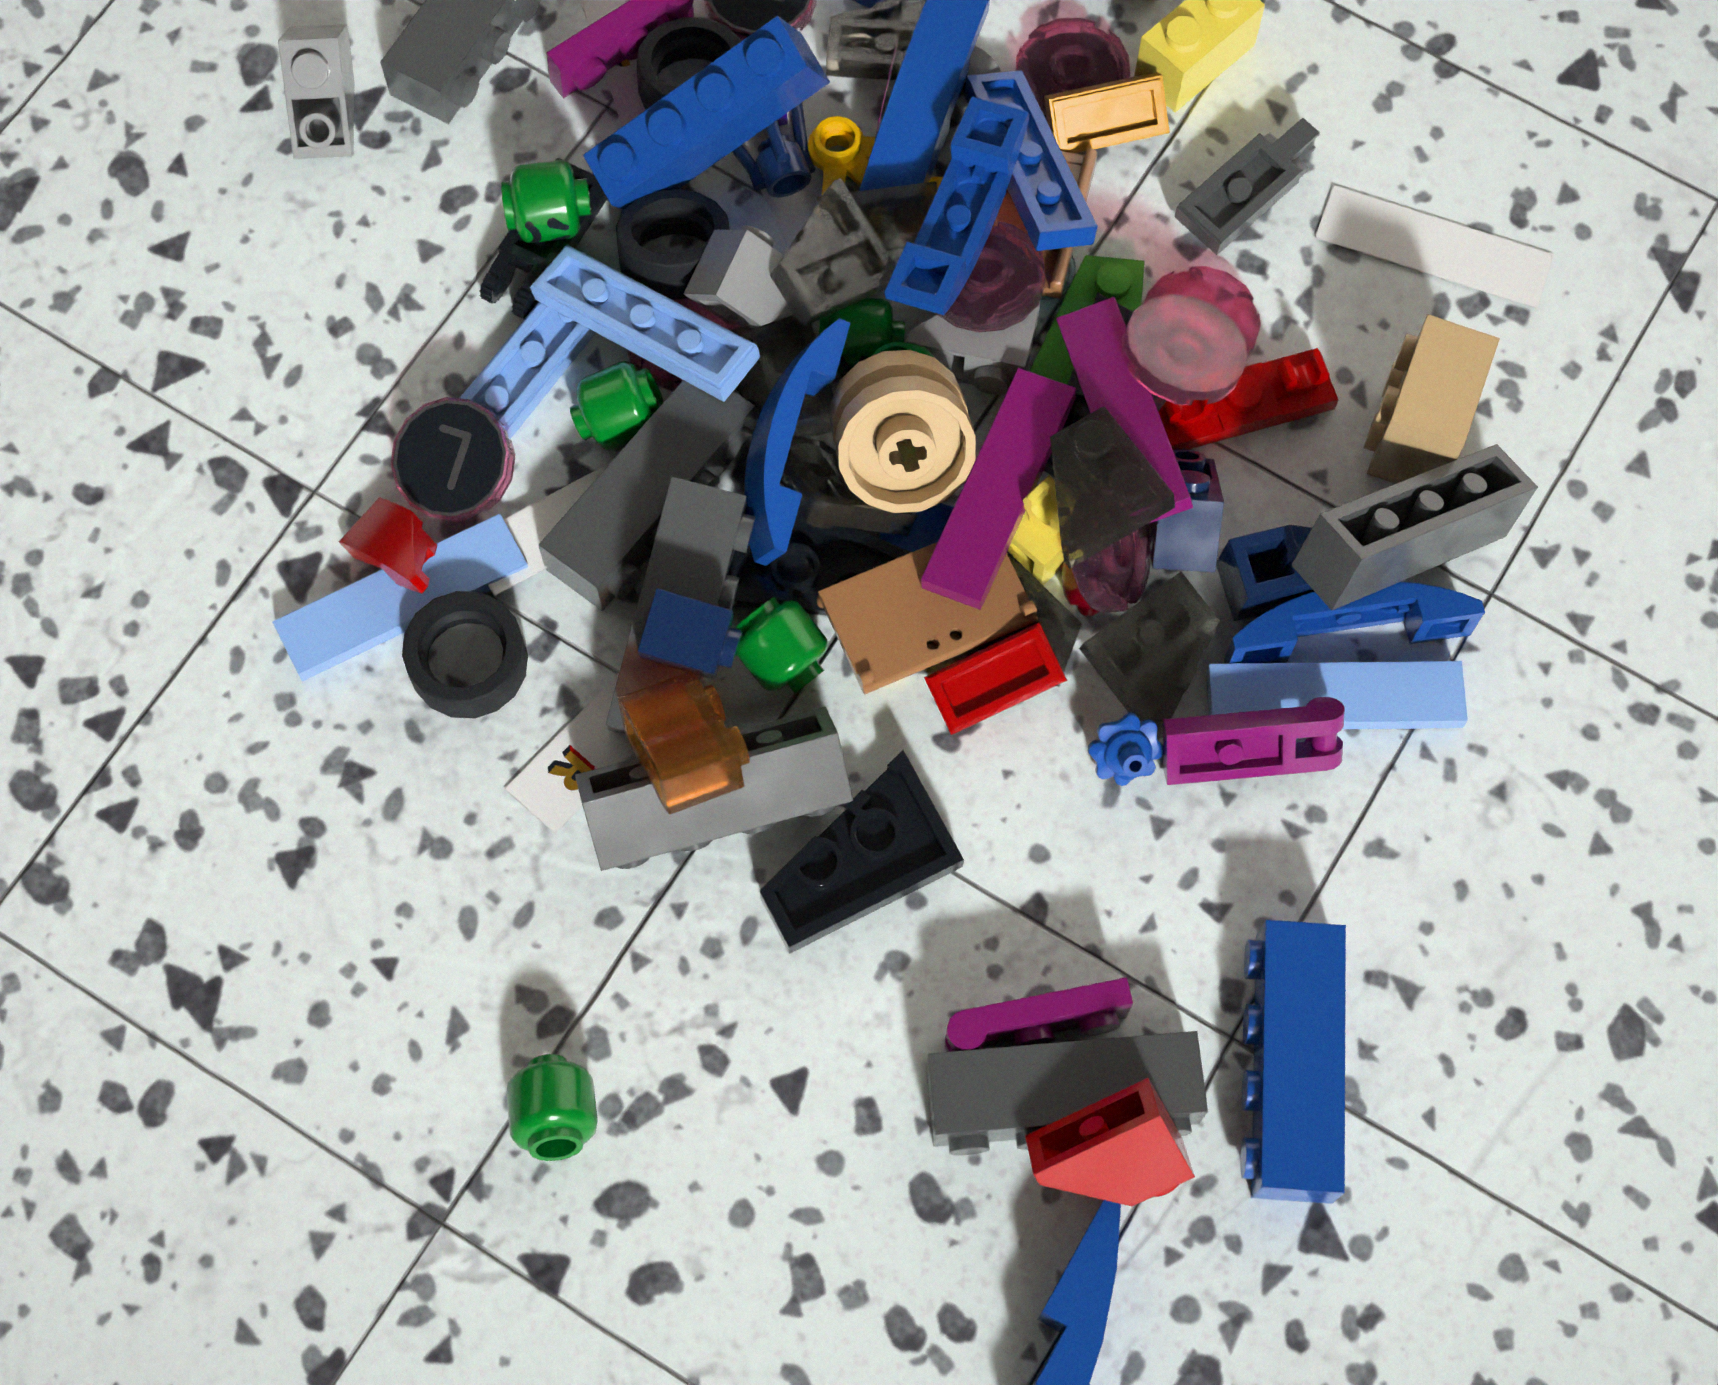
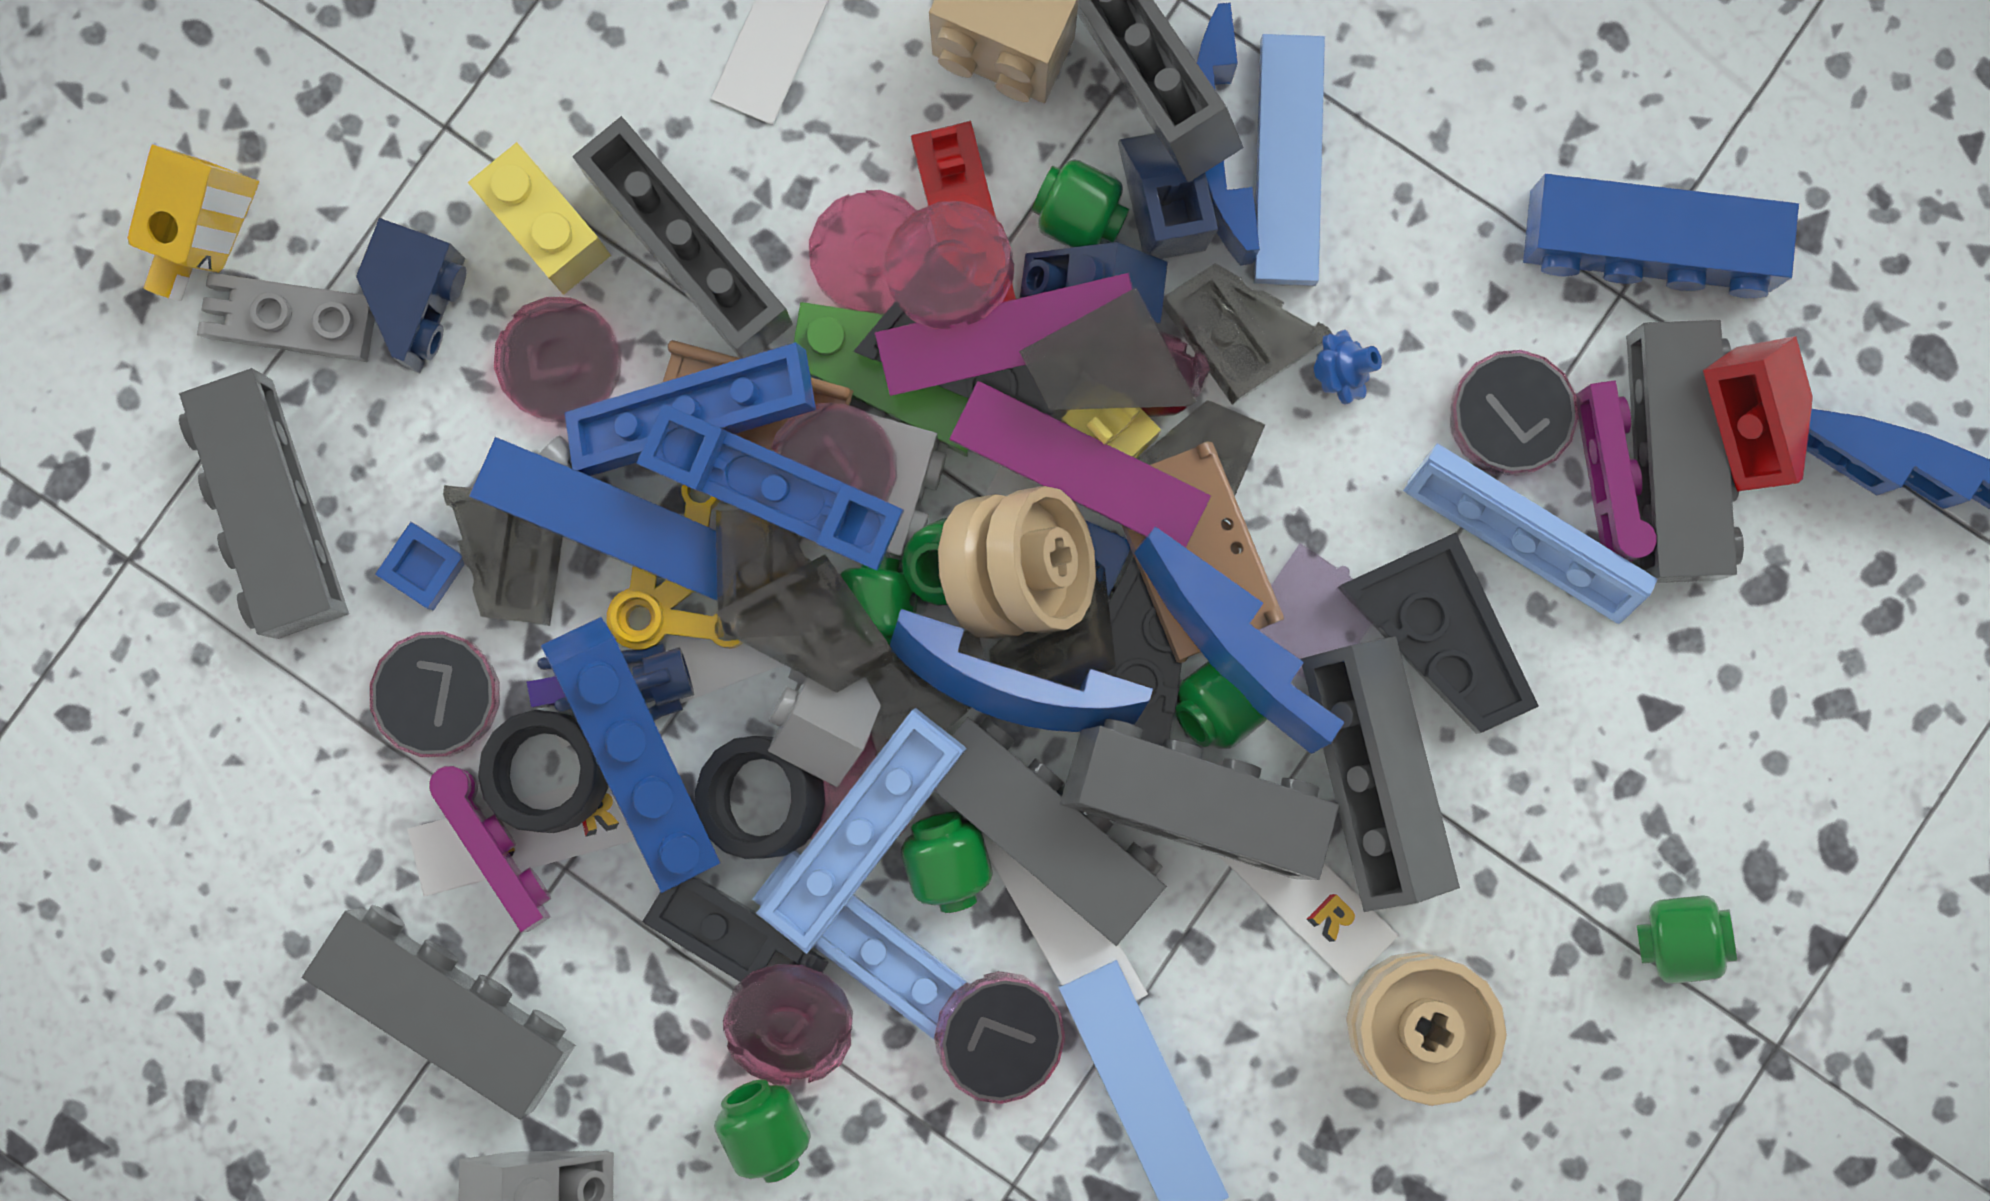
camera: 85 degrees left, 15 degrees up
red slope [339,497,437,594] -> none
black tyre [402,591,528,719] -> none
green head [501,160,591,243] -> none
clear orange brick [617,671,750,815] -> none
dark blue brick [637,588,742,680] -> none
sticker [874,36,899,141] -> none
red tile [924,623,1068,735] -> none
tile [1044,72,1170,154] -> none
magenta plate [1163,697,1345,785] -> none
dark grey hinge [1175,118,1320,255] -> none
none -> dark grey brick [572,116,793,359]
none -> green head [714,1079,811,1183]
none -> clear pink tile [723,964,853,1085]
none -> green head [1031,159,1130,248]
none -> slope [1134,527,1344,754]
none -> clear purple piece [1259,543,1371,680]
none -> tan wheel [1346,952,1507,1106]
none -> light blue tile [1403,443,1658,624]
none -> black tile [1449,350,1579,476]

